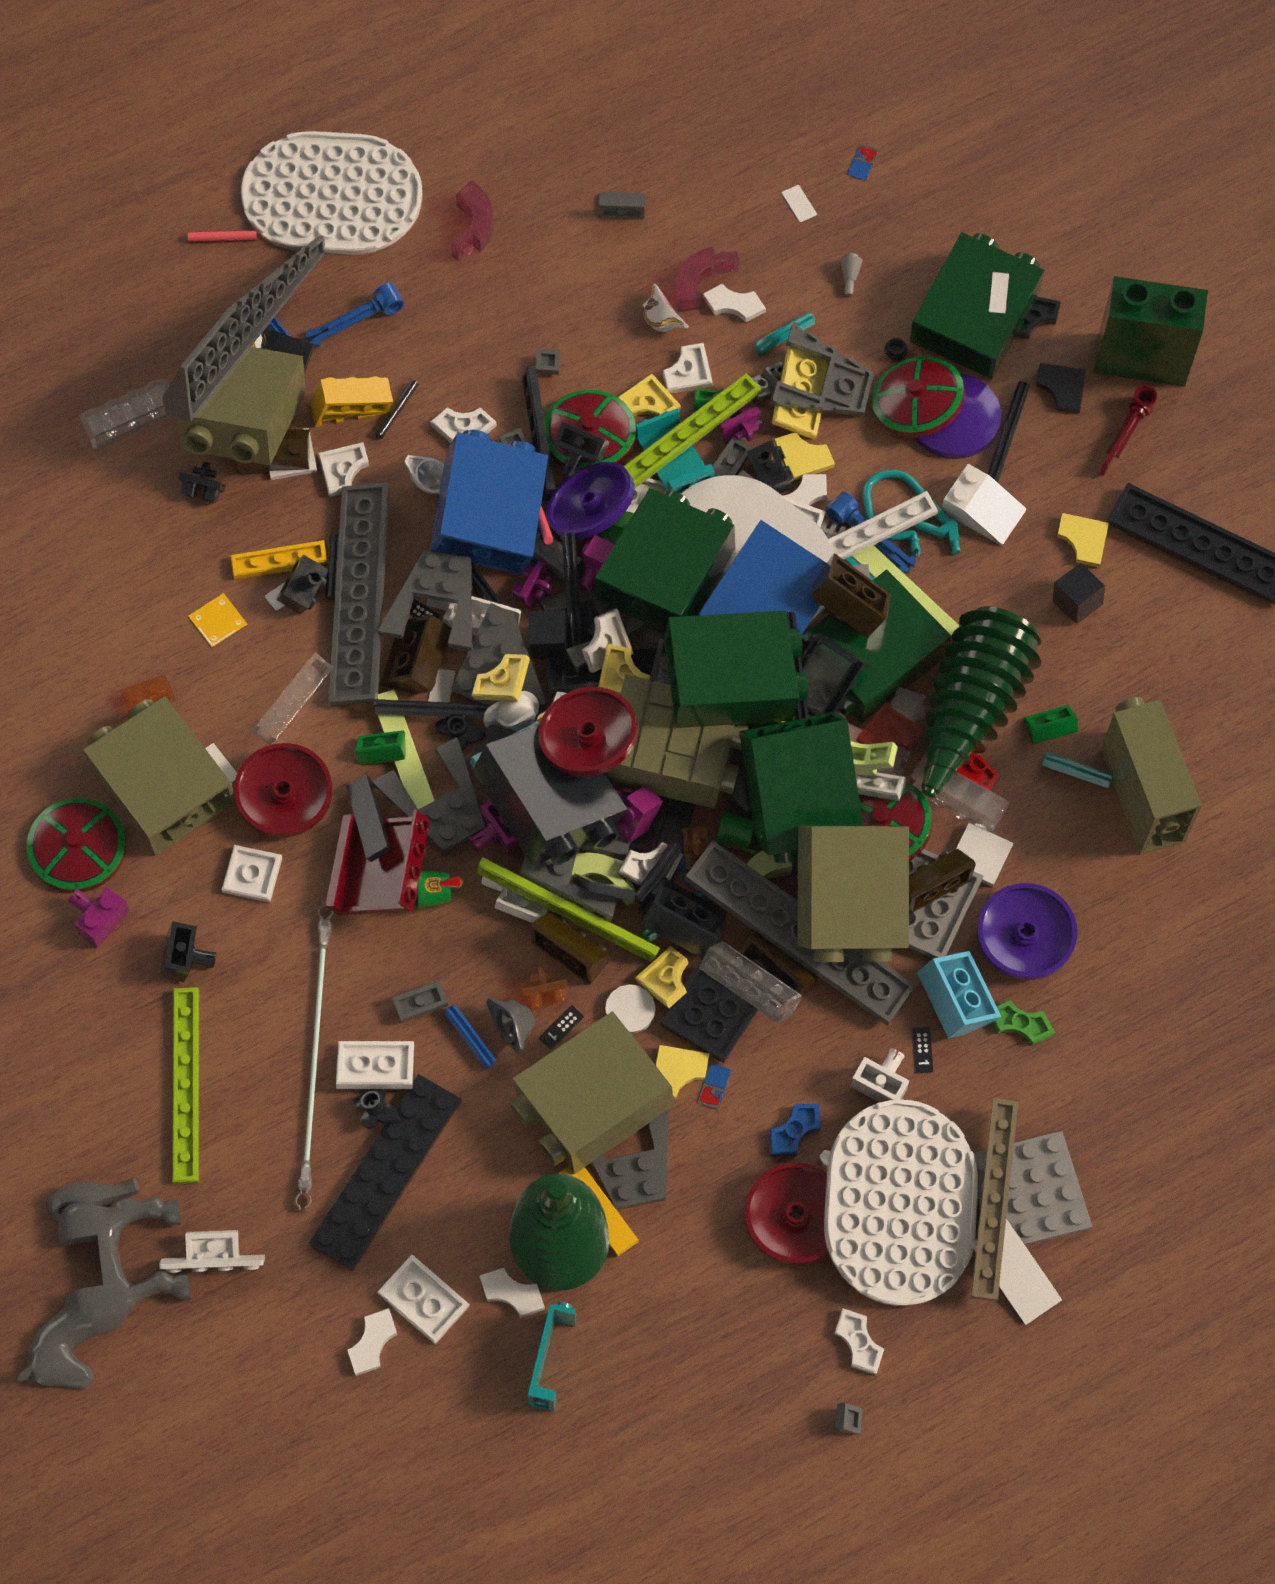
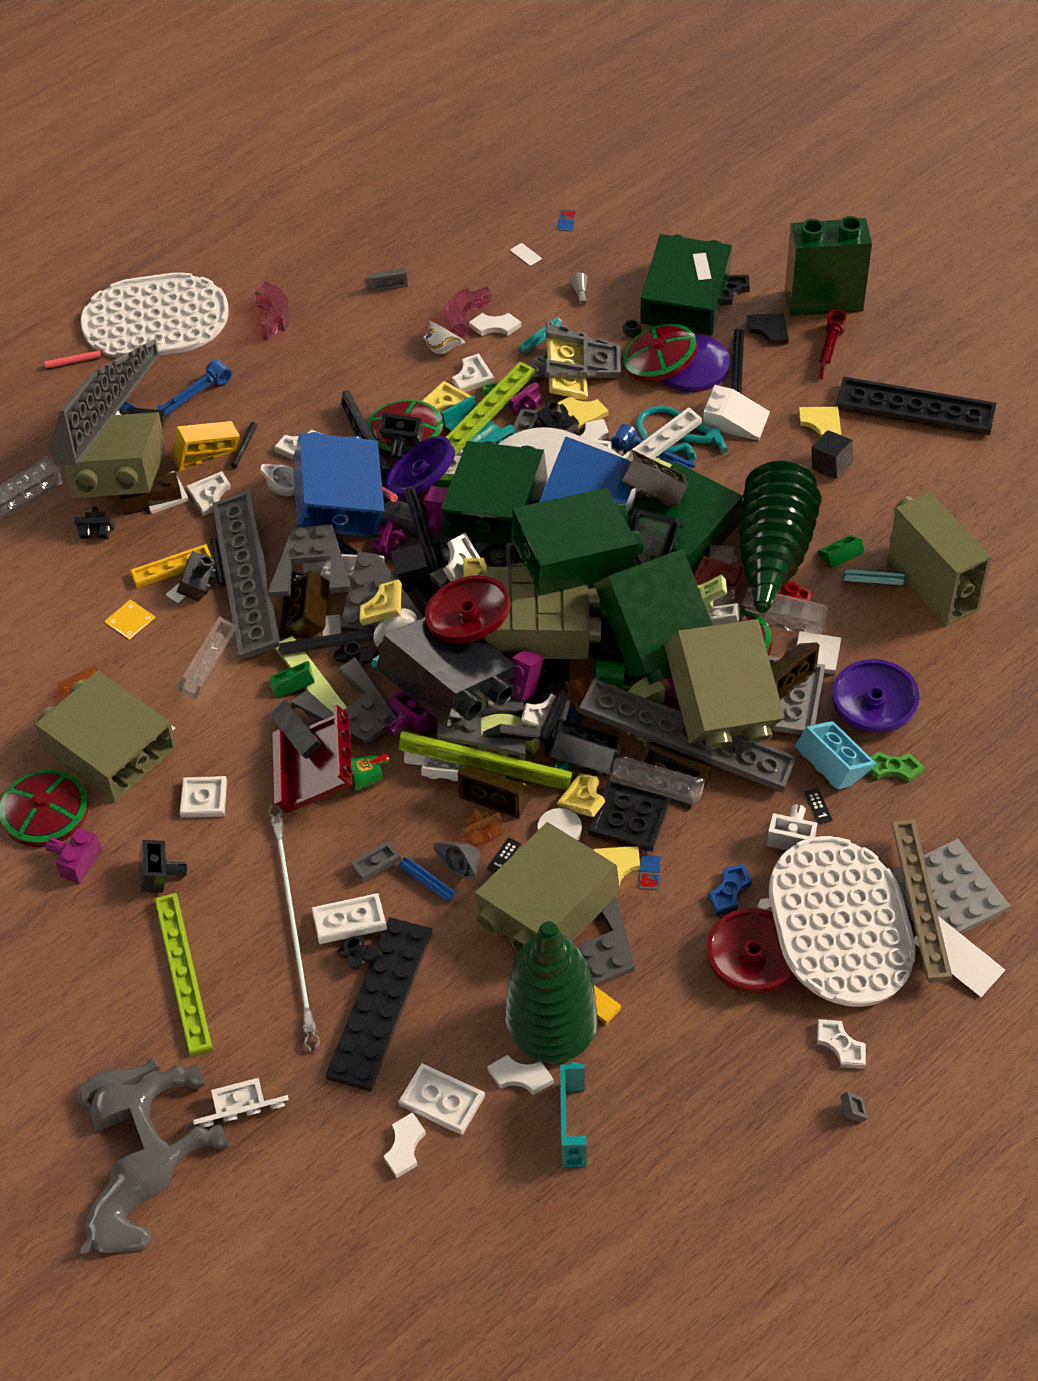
camera: 10 degrees left, 15 degrees down
dark red dish [234,743,333,837] -> none
dark grey plate [536,349,560,375] -> none

